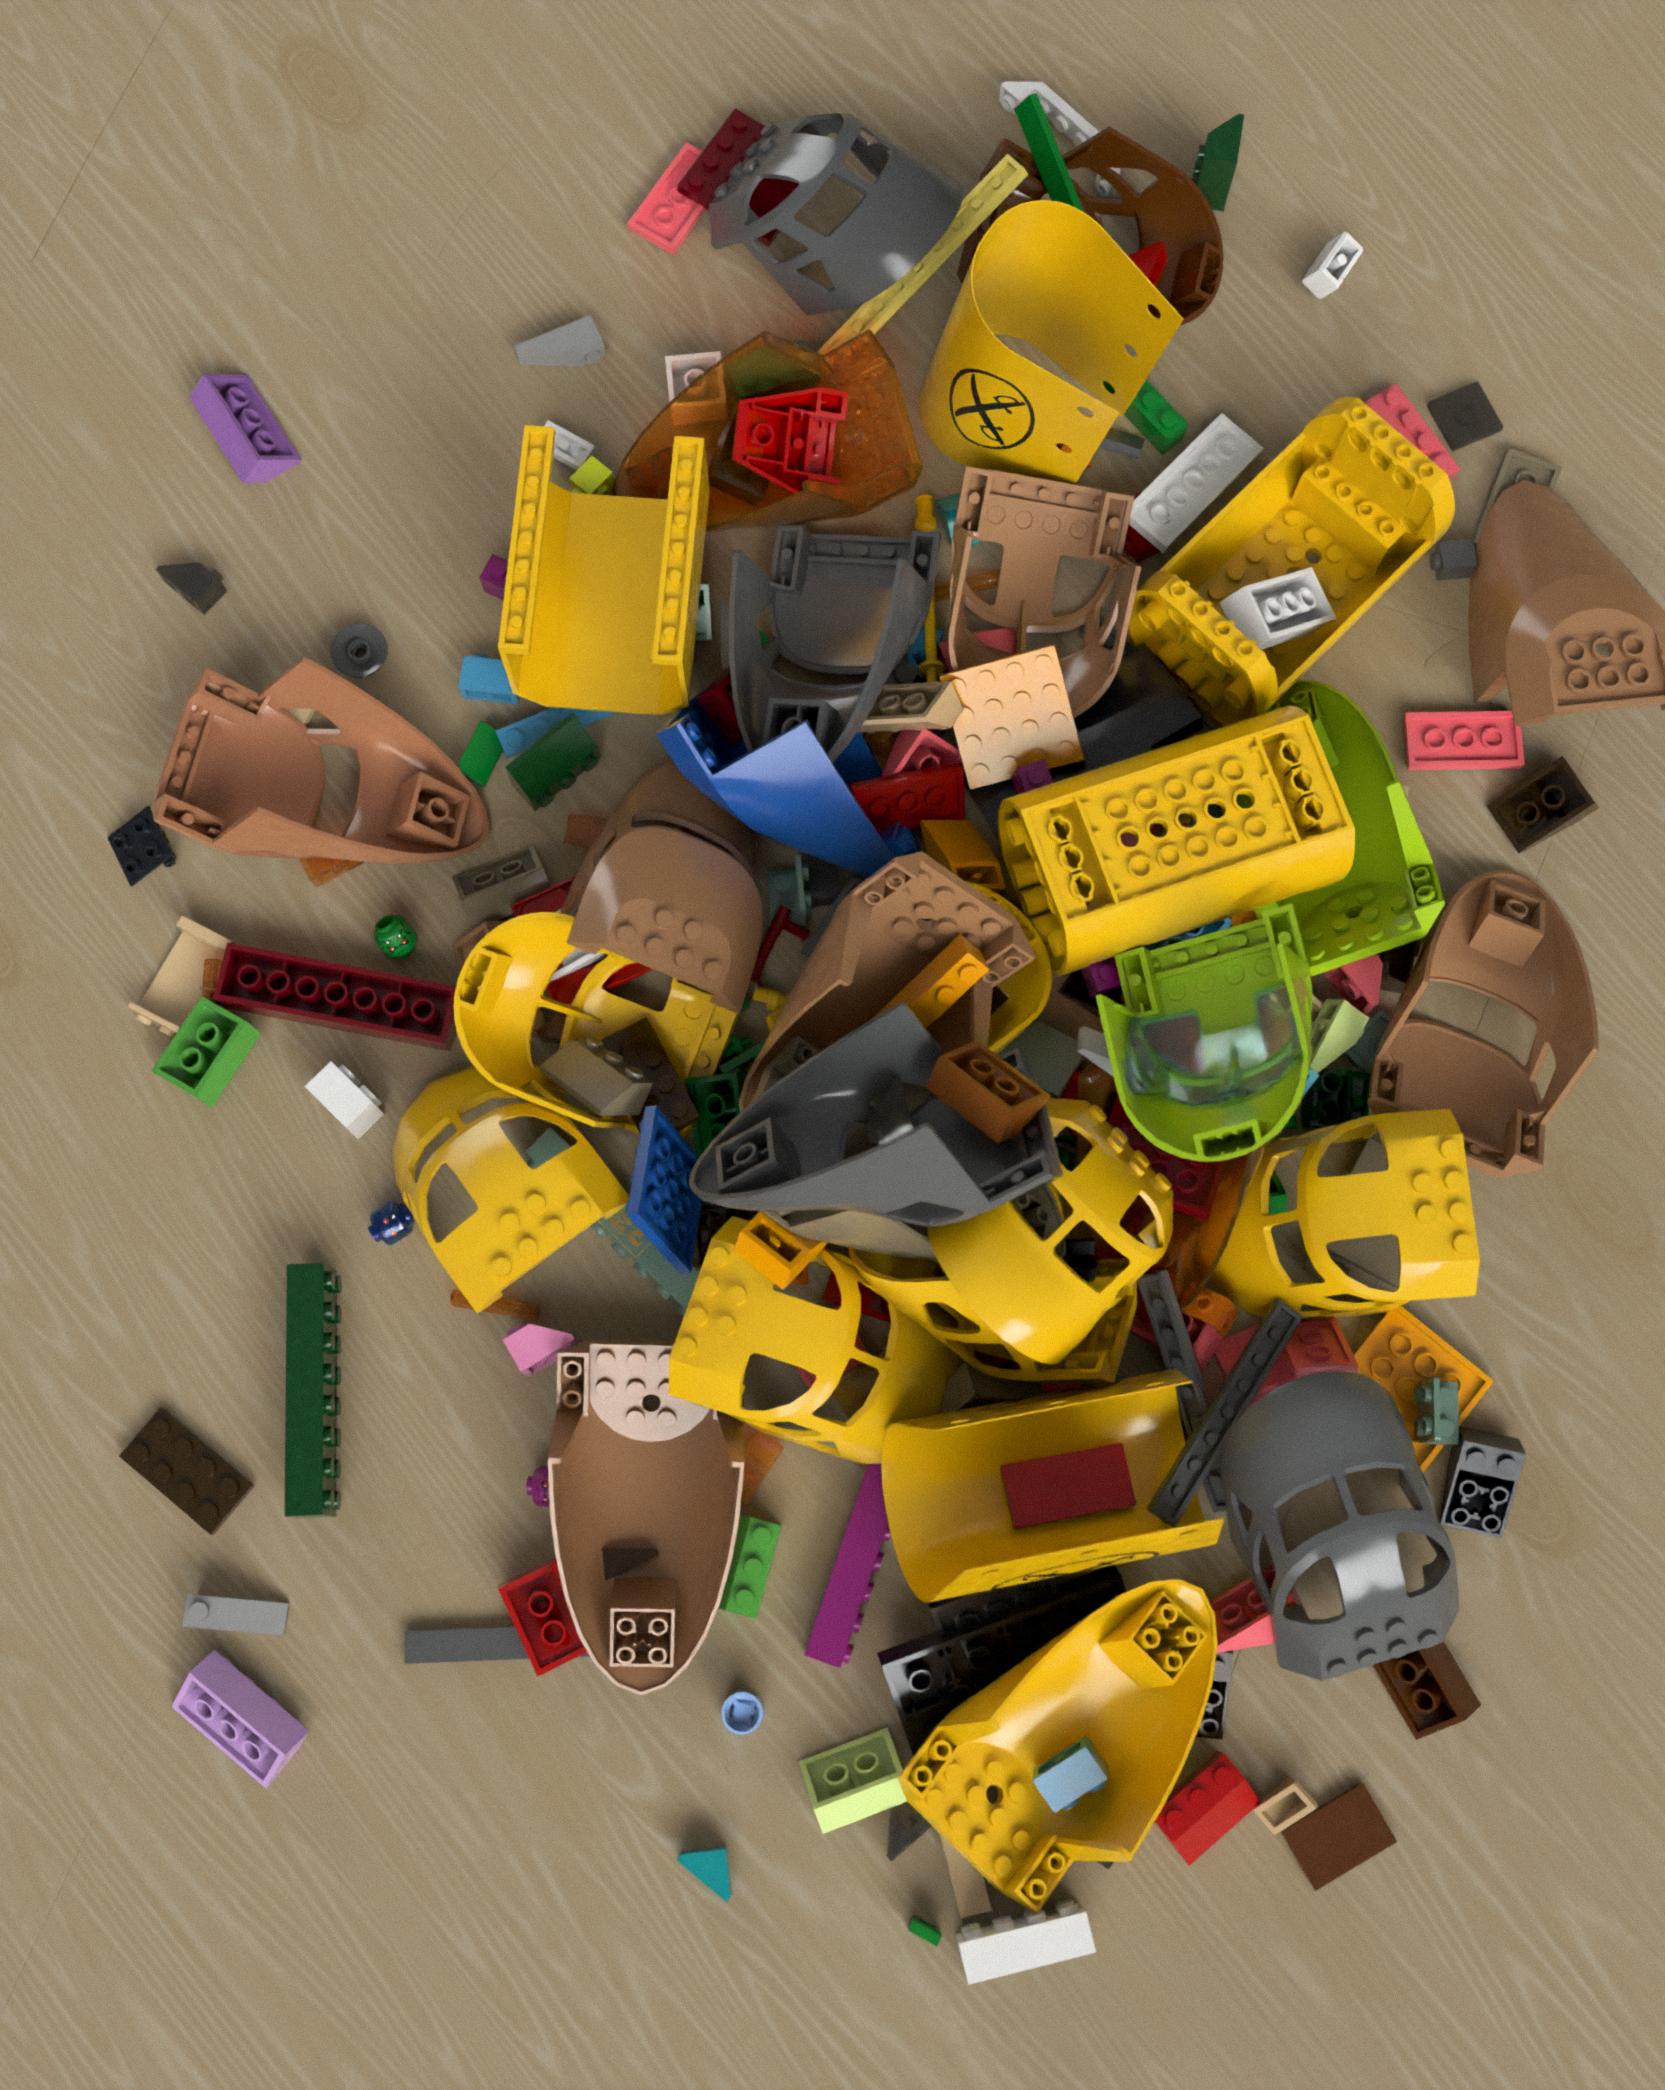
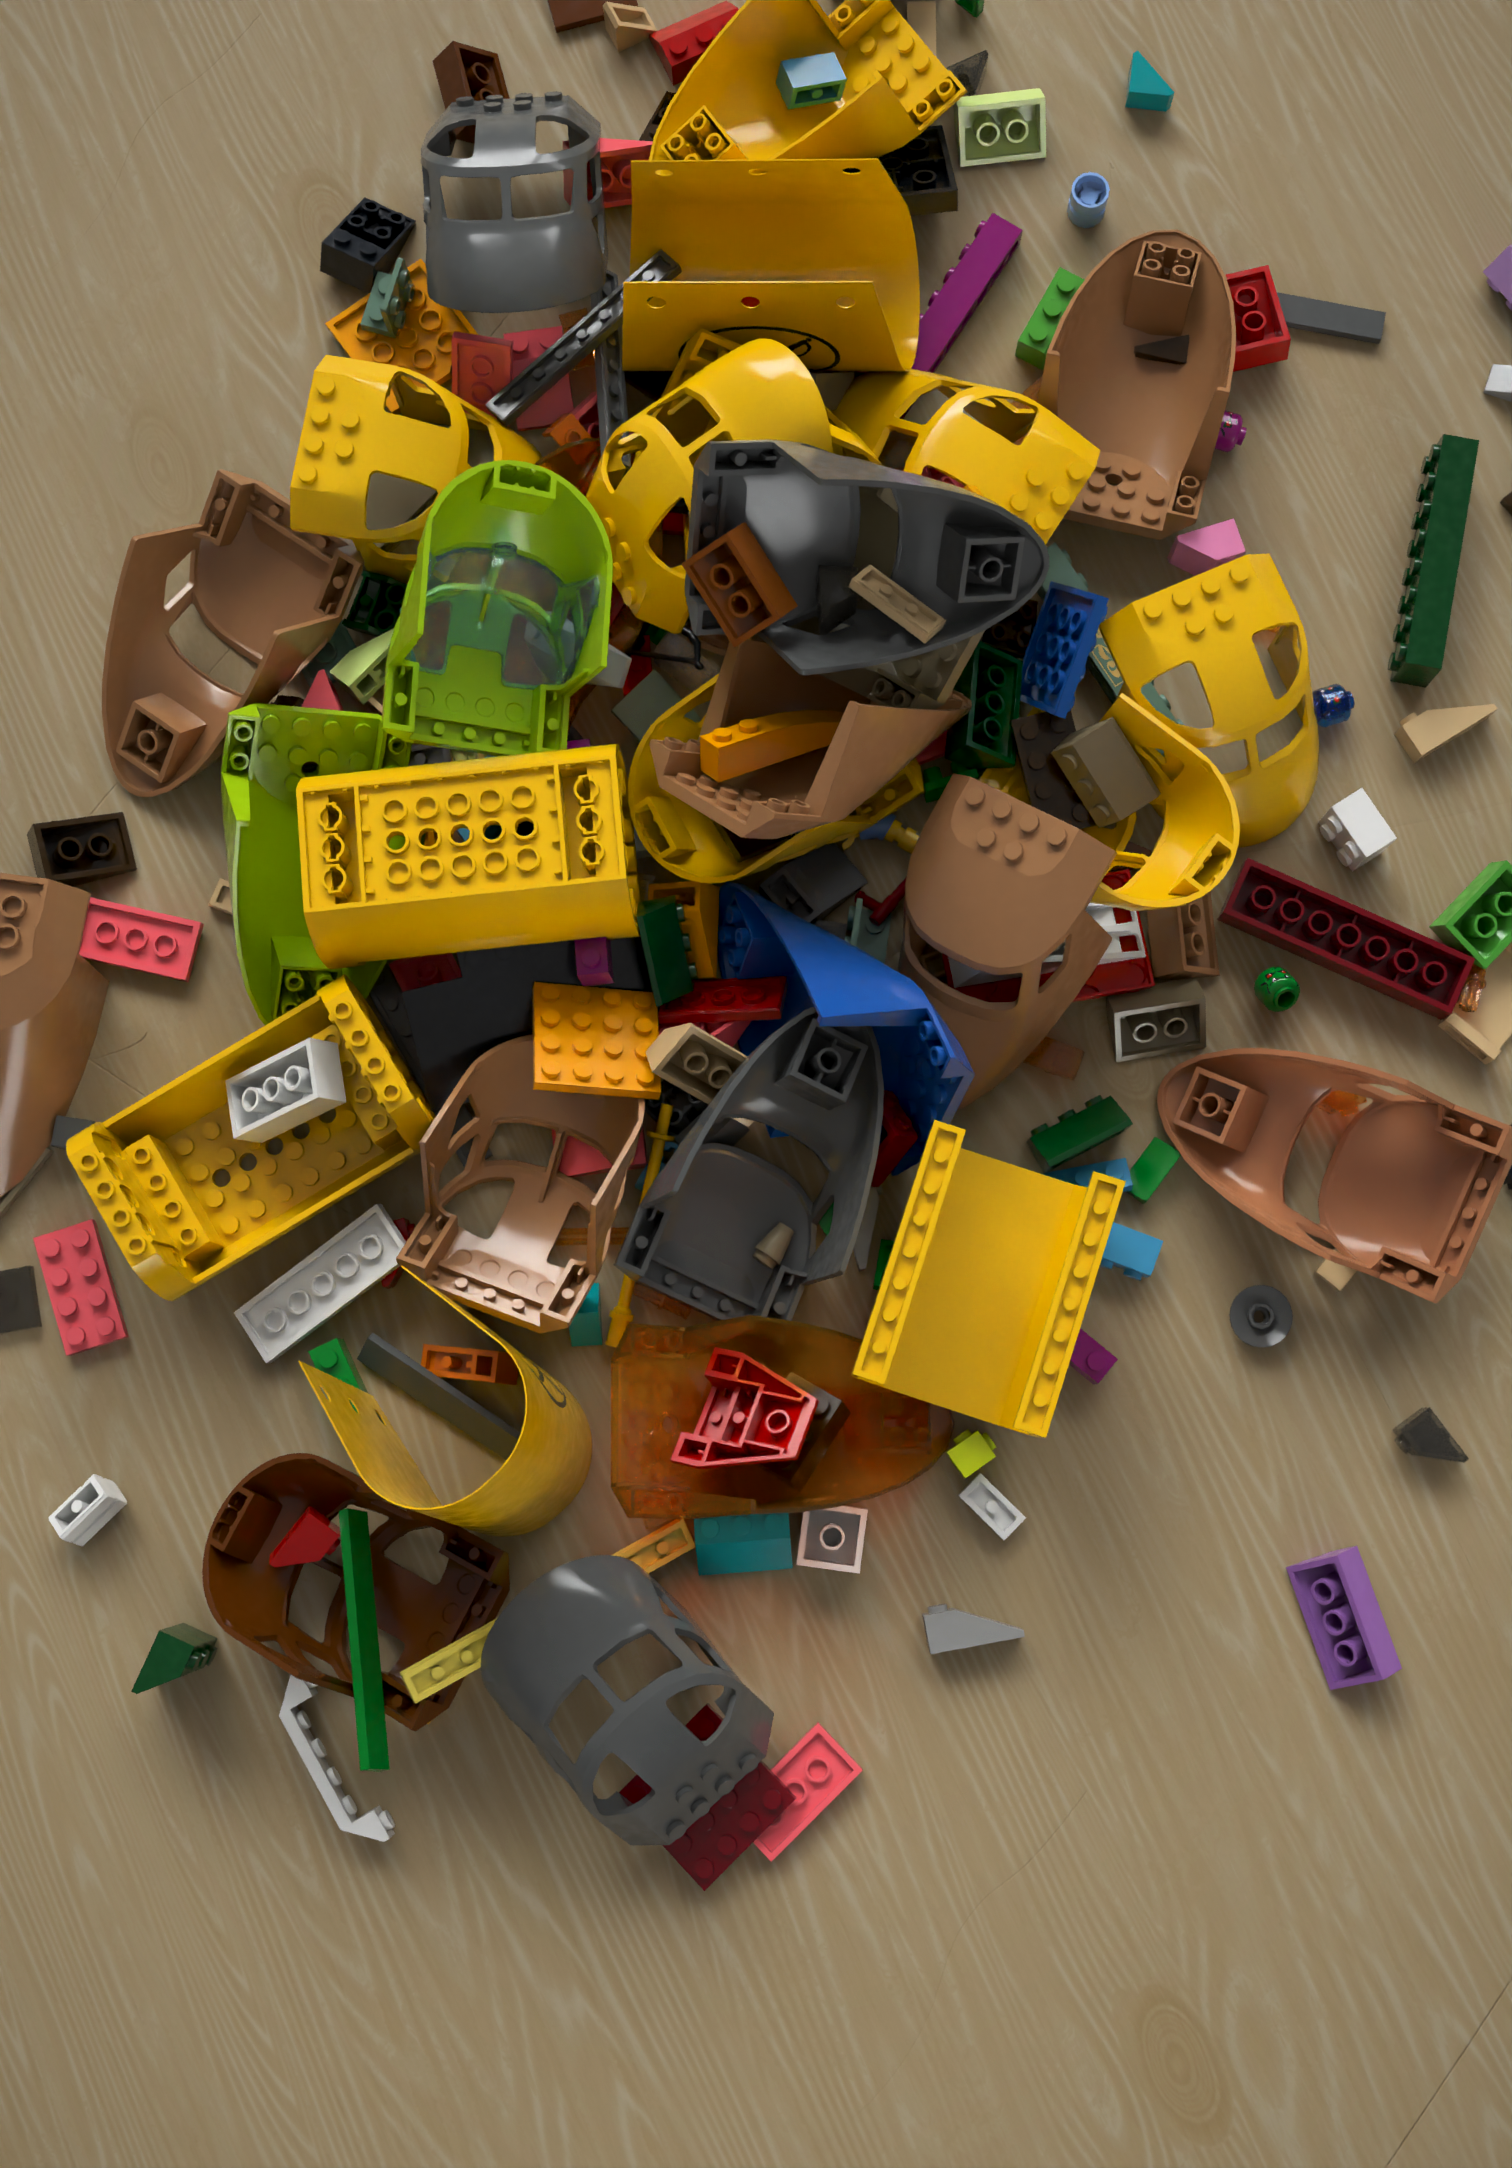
camera: 160 degrees left, 5 degrees up
none -> dark green slope [636,895,698,1006]
none -> dark tan cone [752,1222,795,1270]
none -> tan tile [849,564,946,643]
none -> tan slope [1394,704,1497,764]

